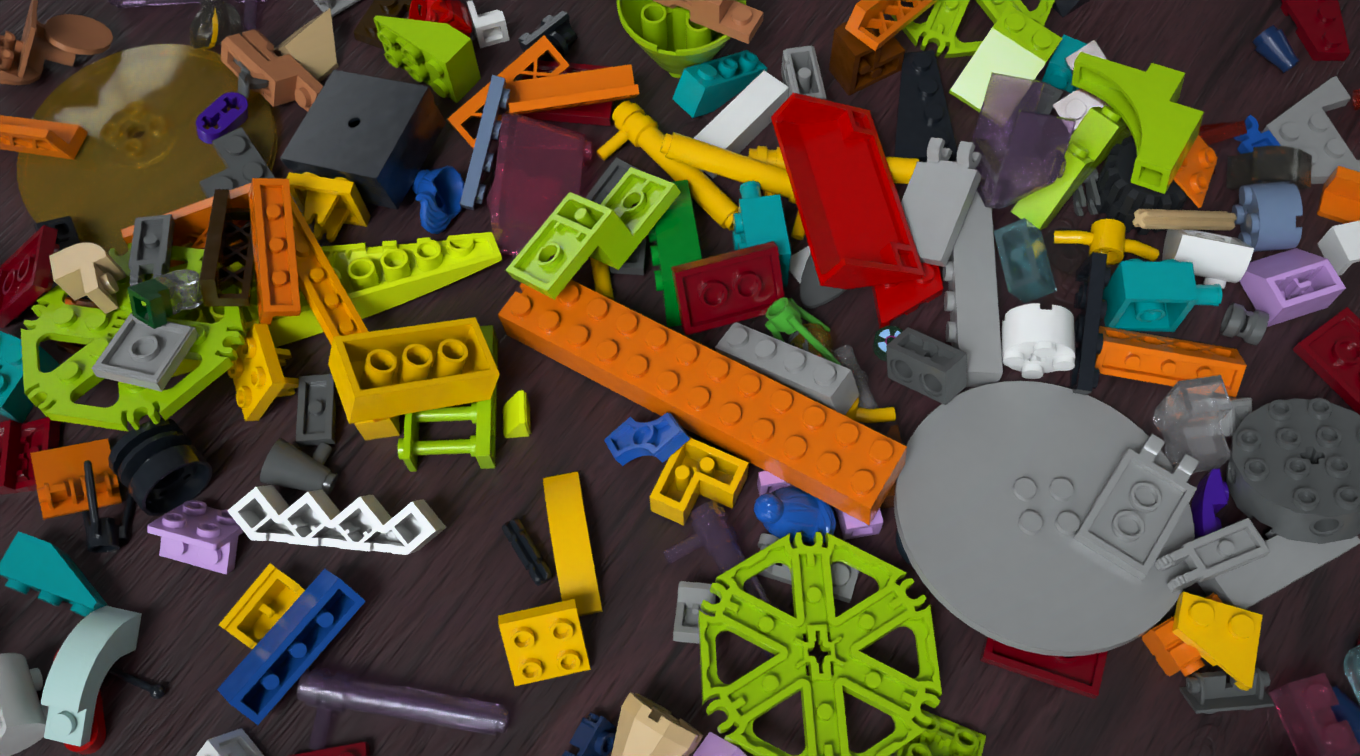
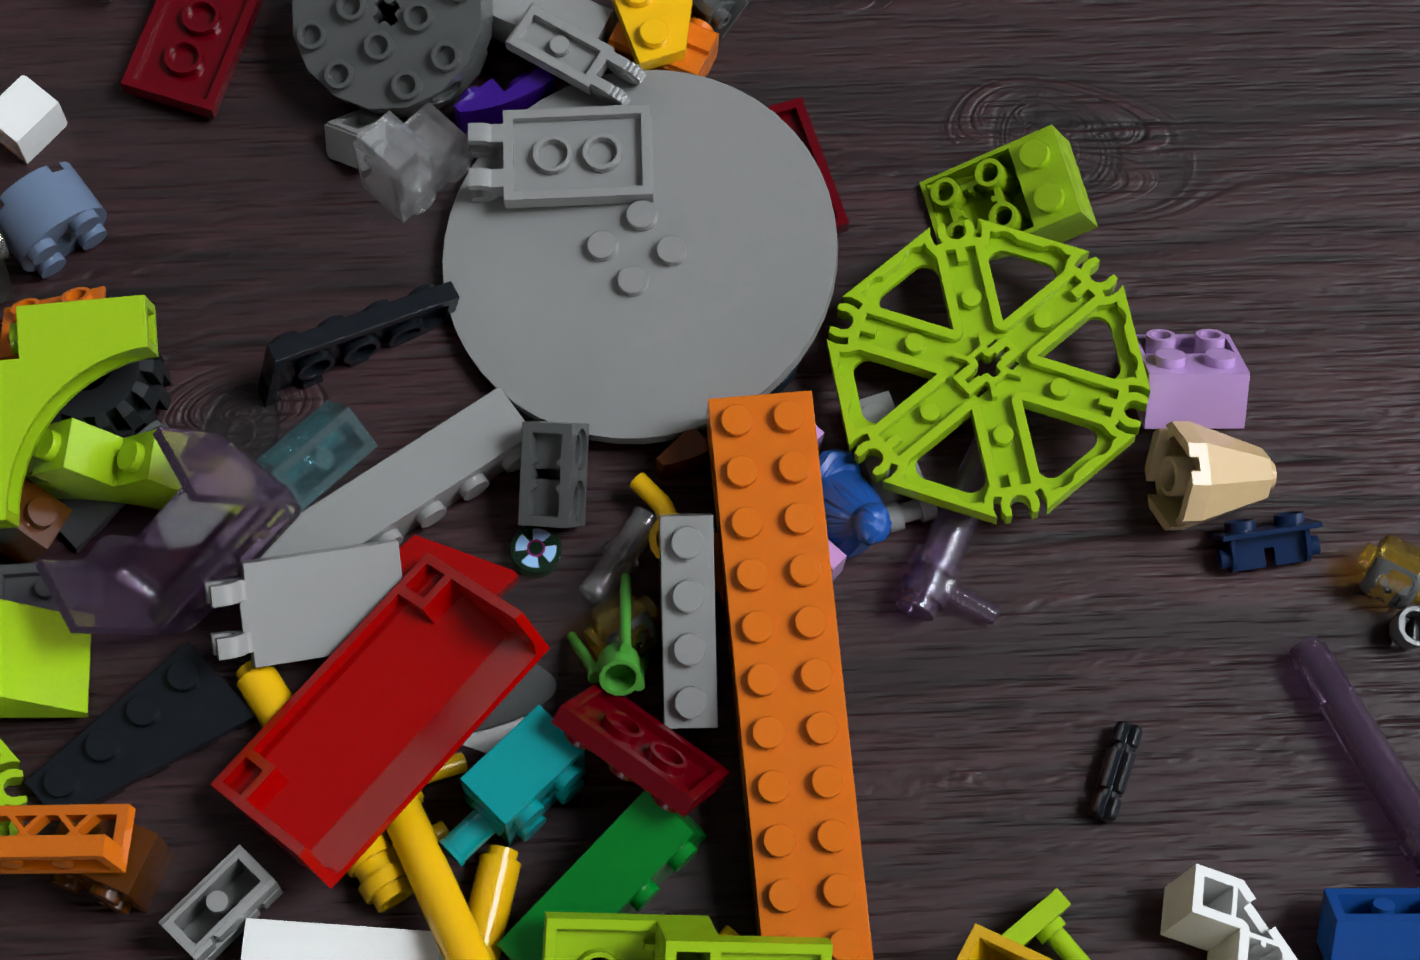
camera: 135 degrees left, 5 degrees up
yellow plate [498,599,591,686] -> none
neon yellow slope [503,390,531,438] -> none
yellow slope [543,471,603,616] -> none
blue tile [604,412,690,466] -> none
yellow brick [650,438,749,526] -> none
light grey bracket [673,581,716,644] -> none
white brick [1002,303,1075,379] -> none
yellow piece [1054,219,1159,265] -> none
orange fence [1095,326,1247,397] -> none
teal brick [1102,259,1222,332] -> none
tan axle [1132,209,1237,231] -> none
white brick [1162,229,1254,289] -> none
dark grey wheel [1220,302,1269,346] -> none
lavender slope [1239,248,1346,327] -> none

